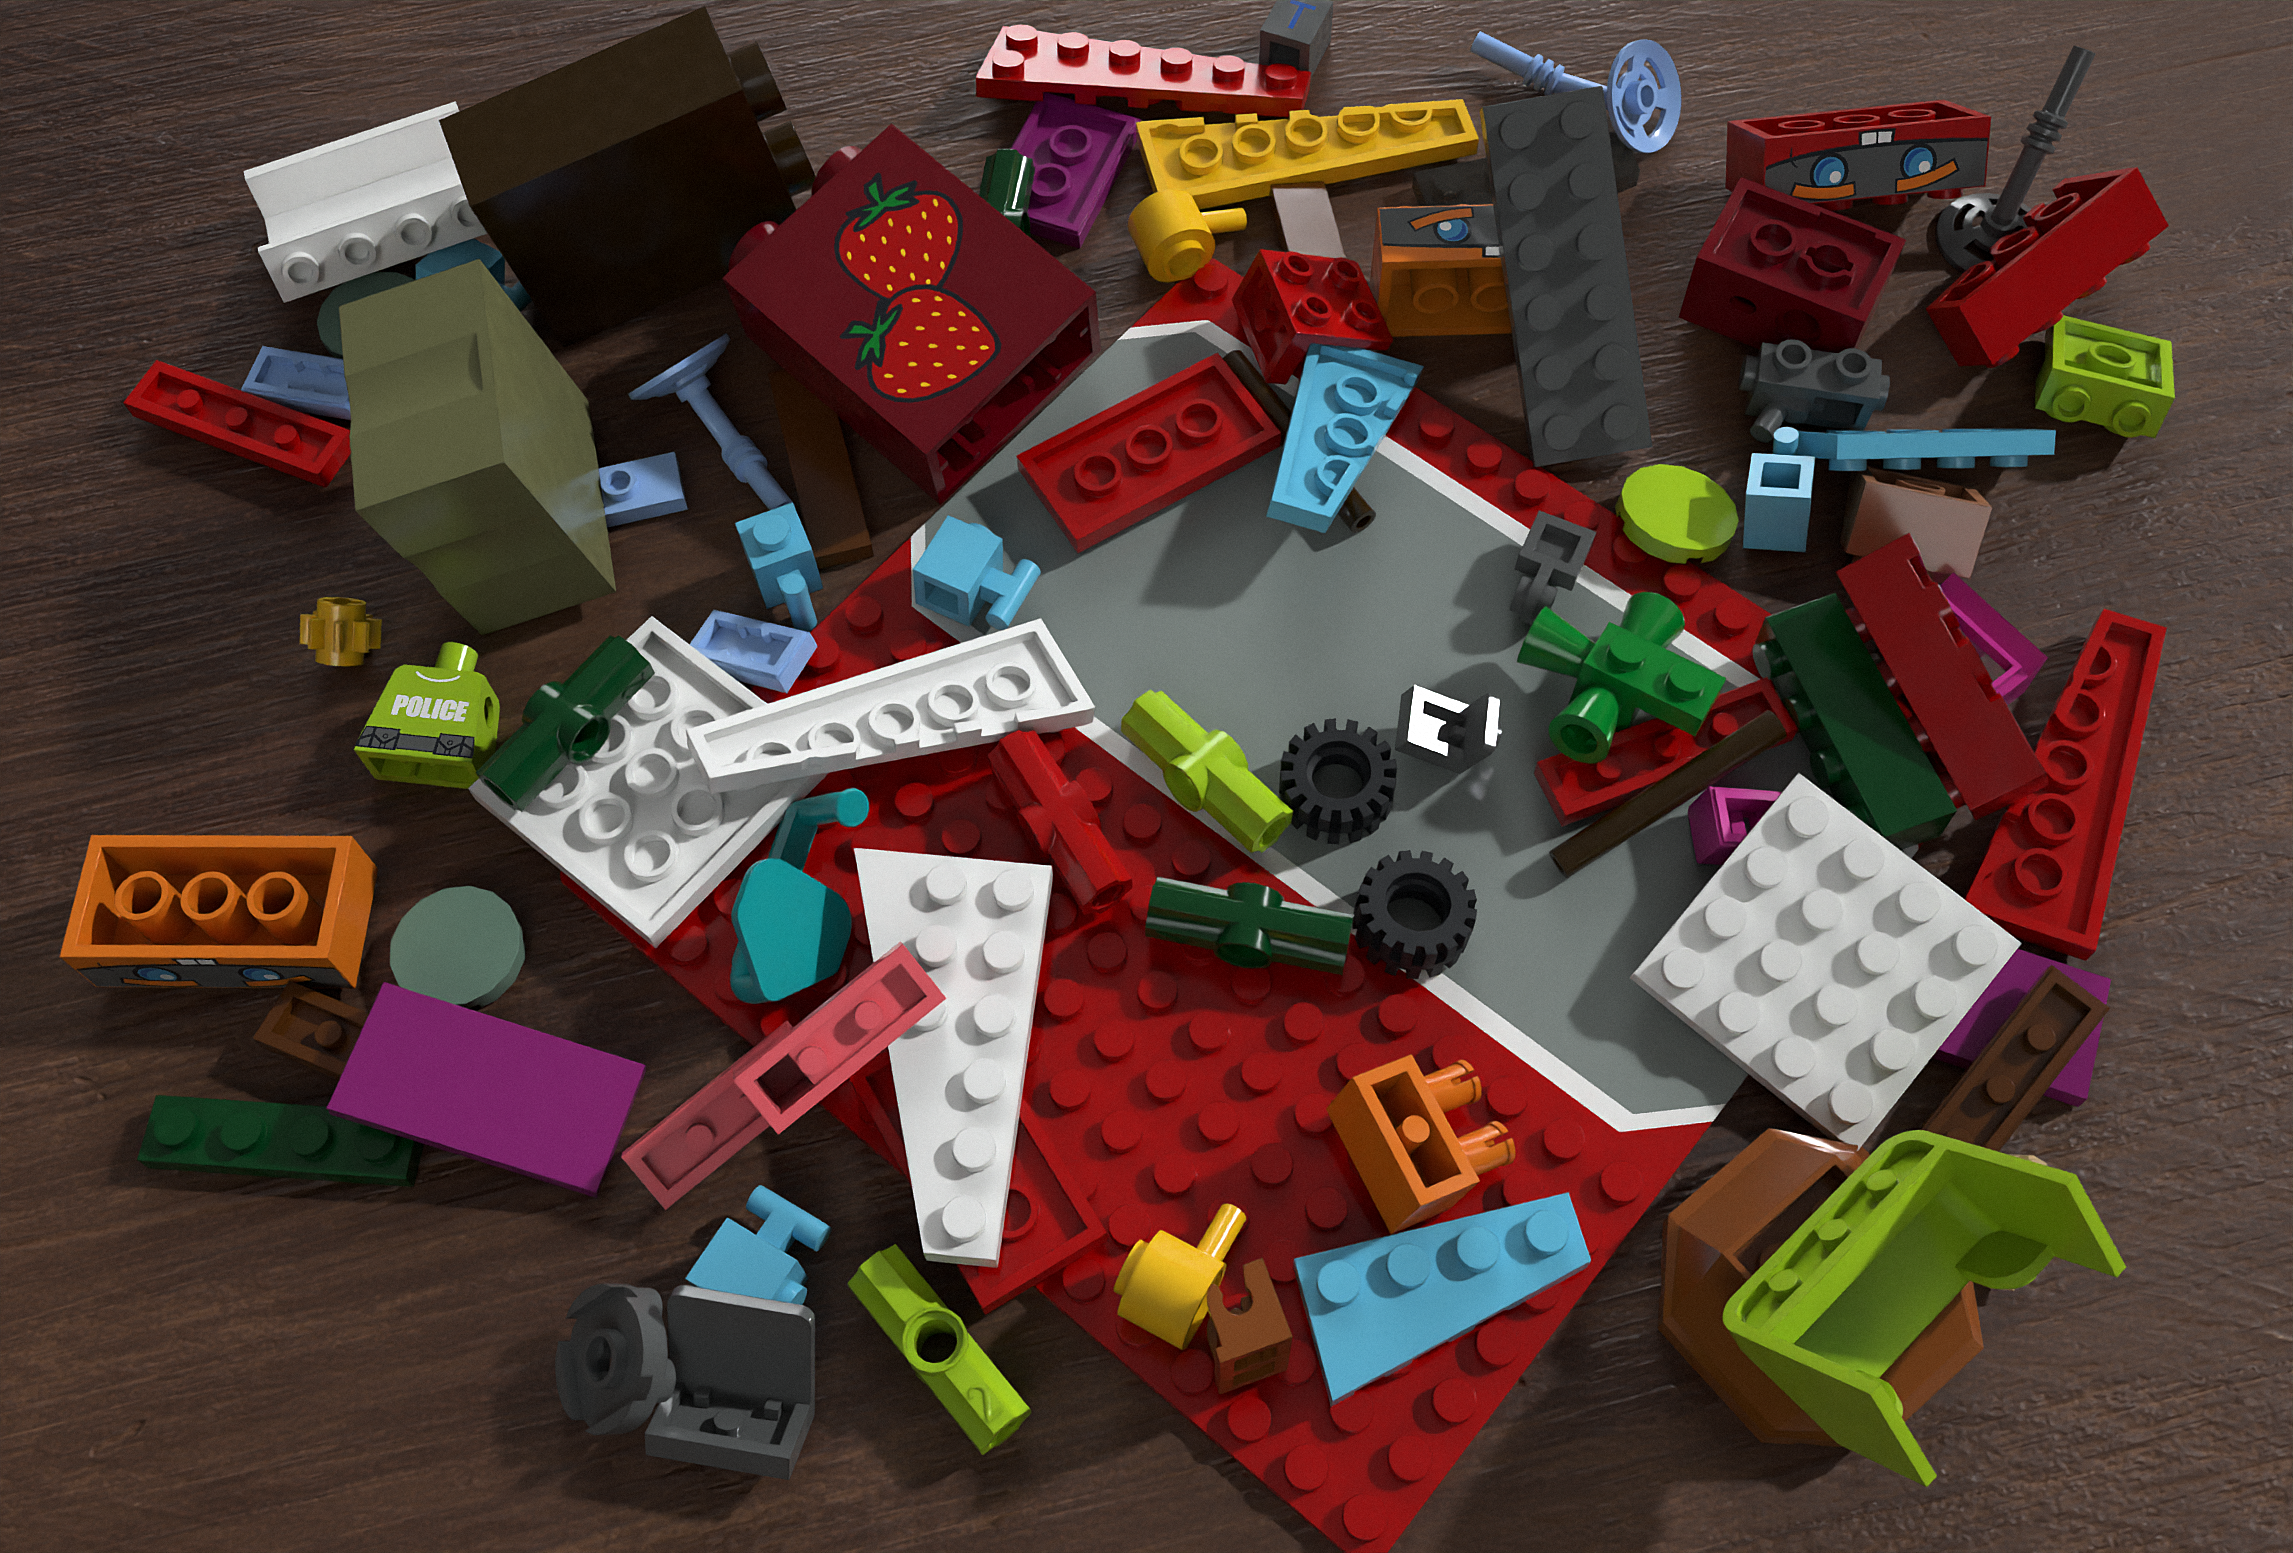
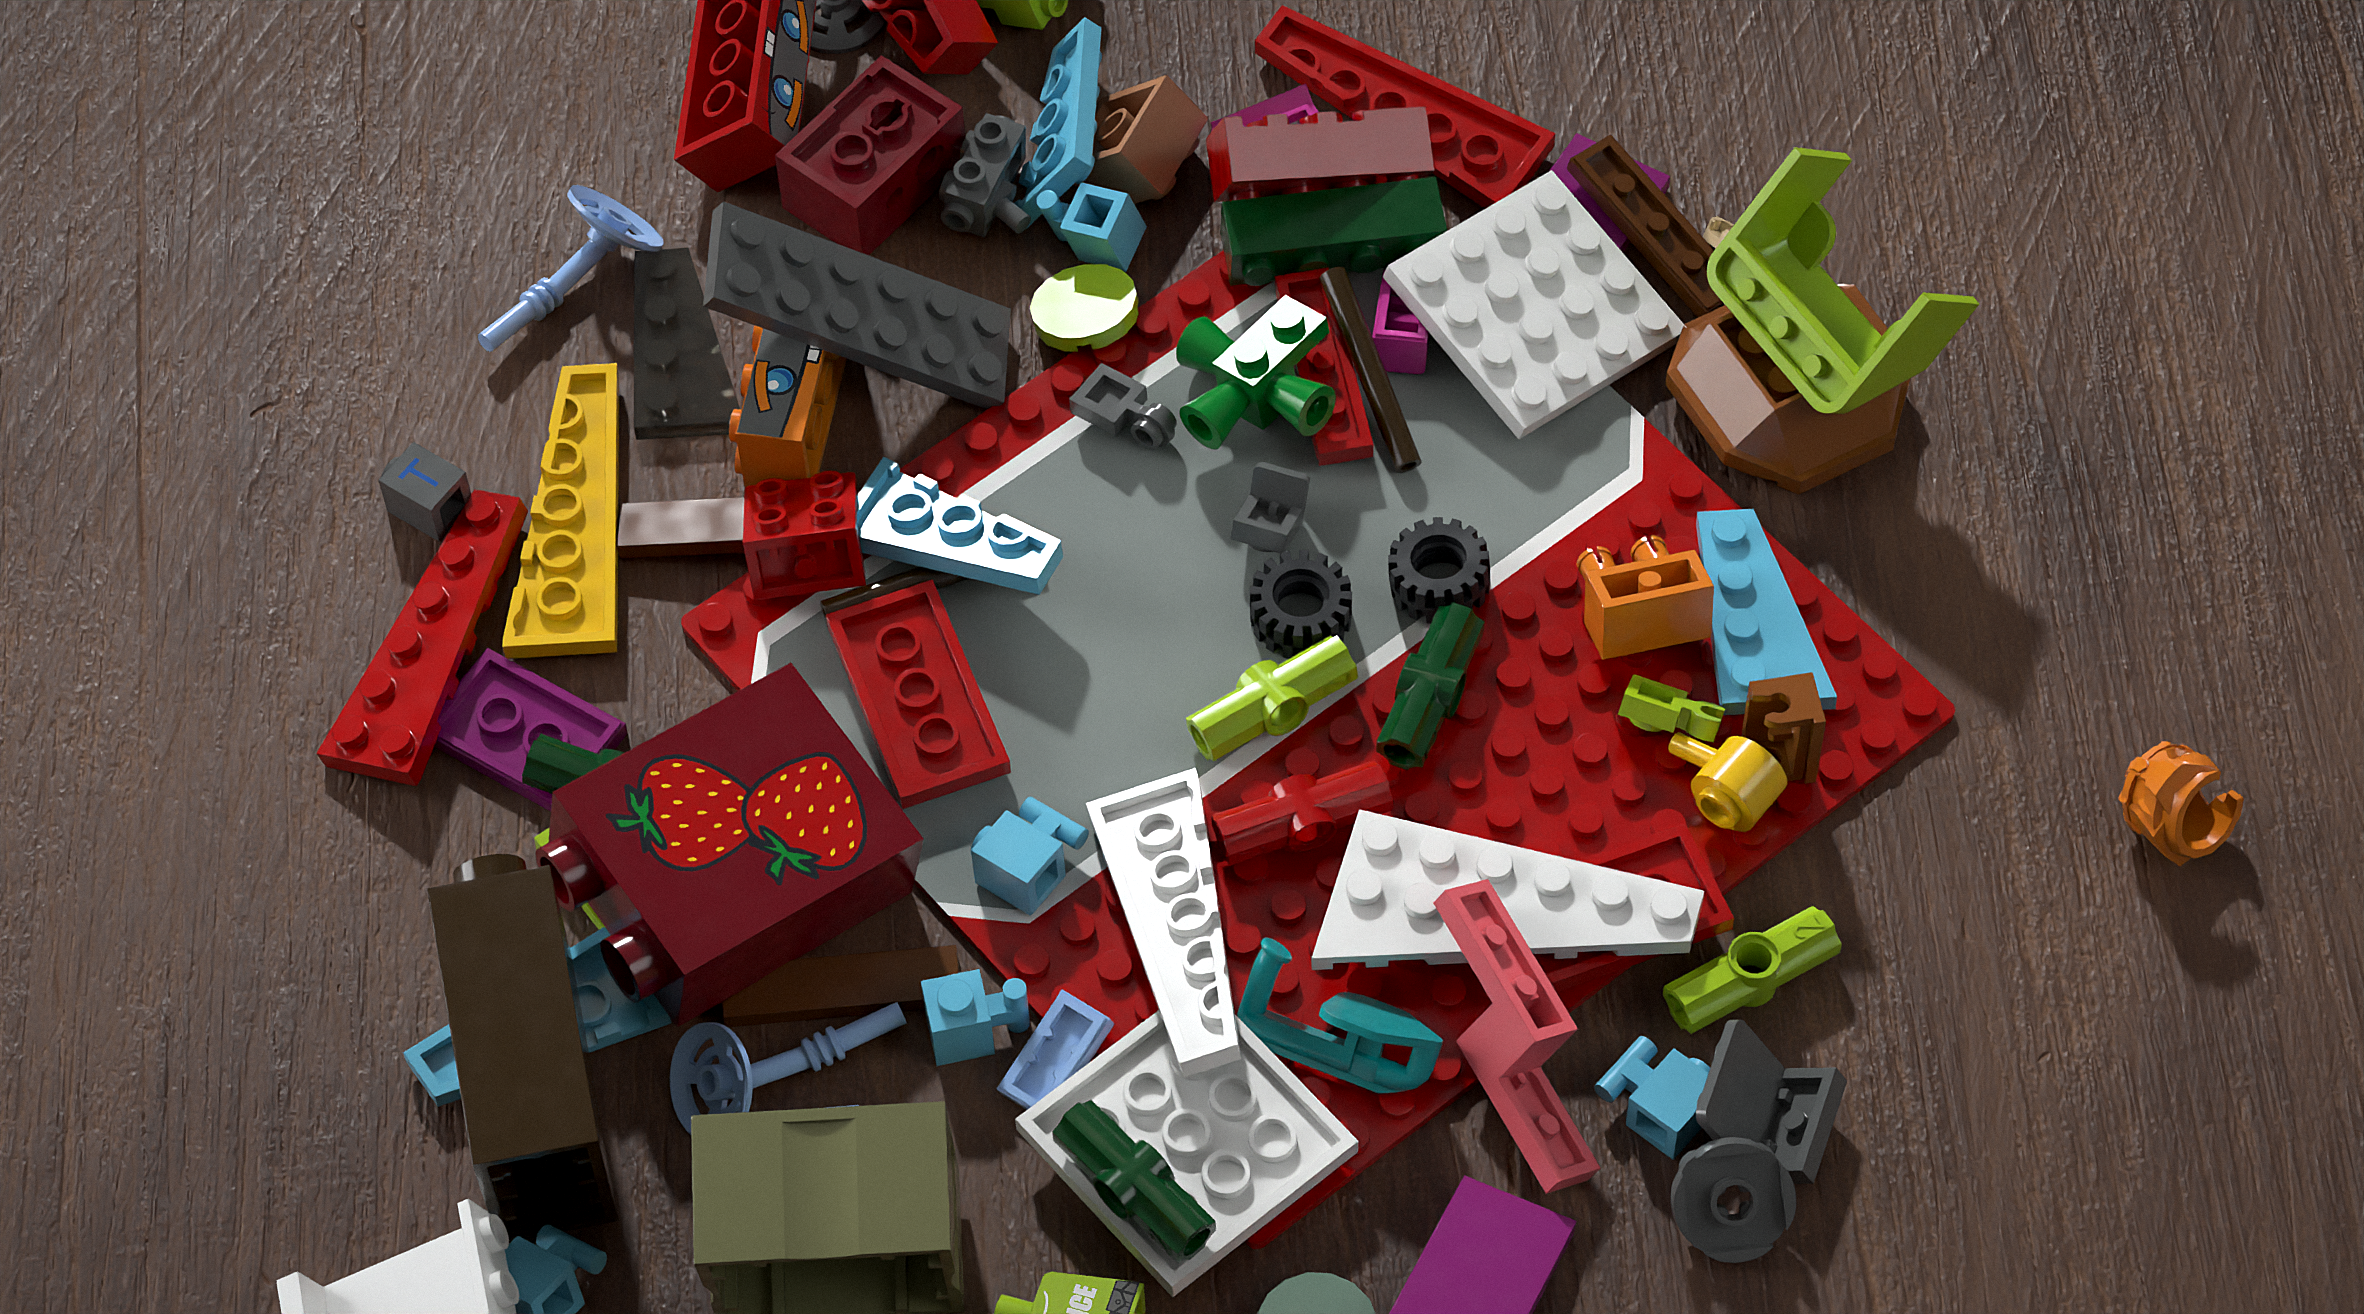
camera: 80 degrees left, 5 degrees down
yellow piece [1128,189,1247,282] -> none
none -> lime plate [1618,674,1725,742]

